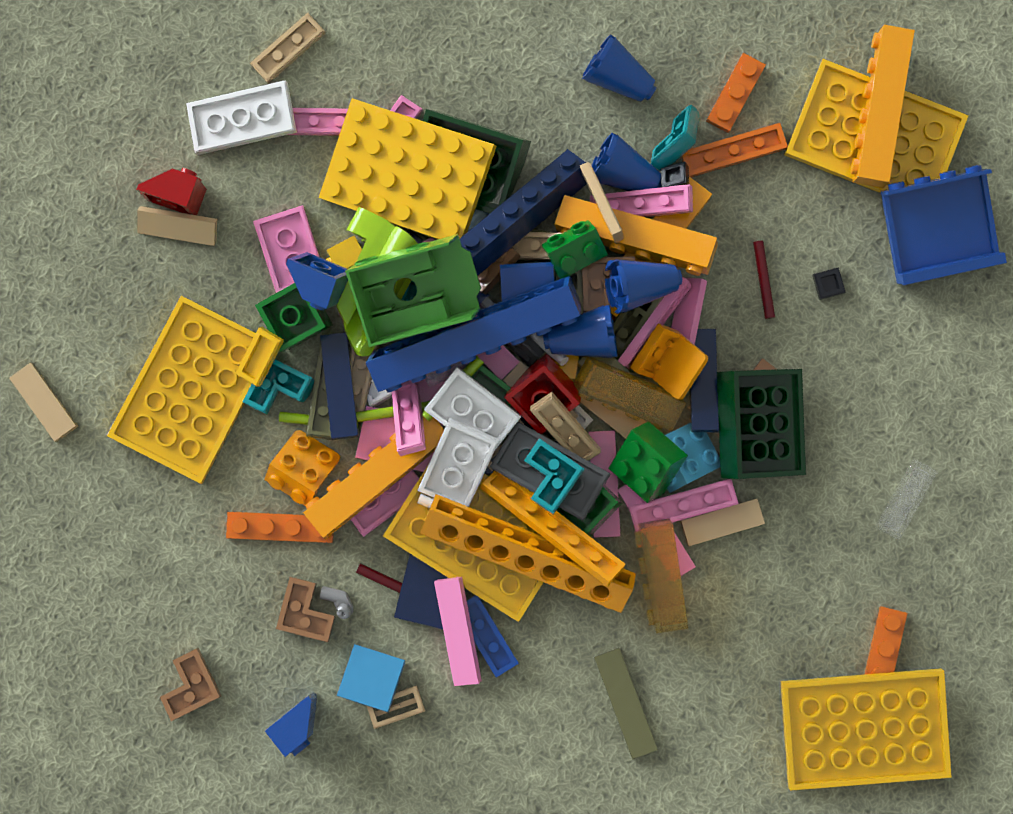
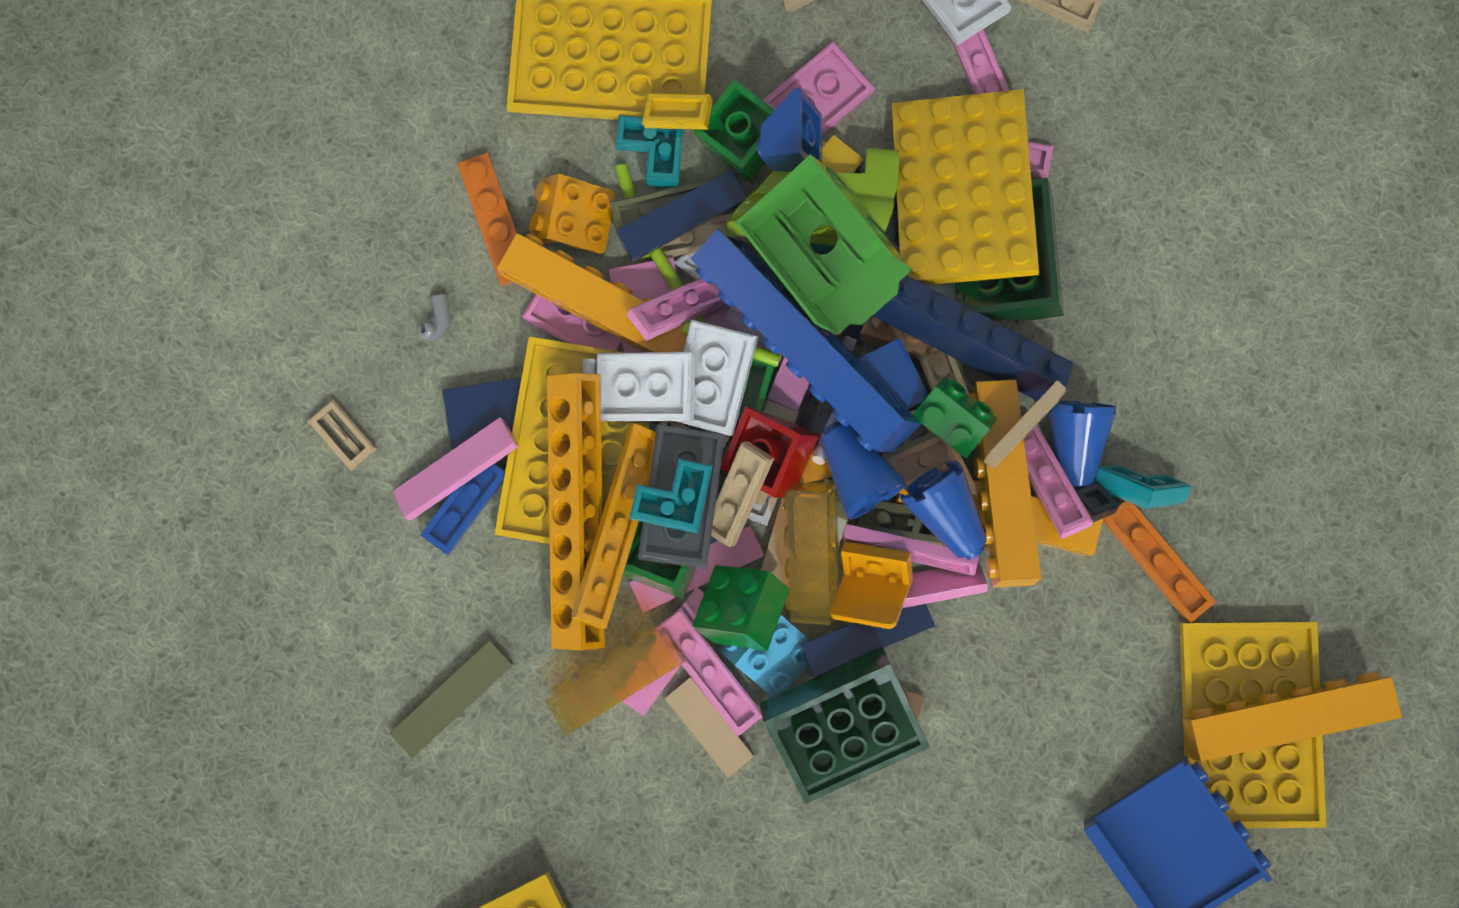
camera: 65 degrees right, 0 degrees up
medium nougat plate [160,648,221,721] -> none
blue slope [265,692,317,757] -> none
medium nougat plate [276,577,335,642] -> none
dark azure tile [337,644,406,713] -> none
dark red bar [356,563,402,593] -> none
blue cone [582,34,657,102] -> none
orange plate [706,53,766,133] -> none
dark red bar [753,240,775,319] -> none
black tile [812,267,846,300] -> none

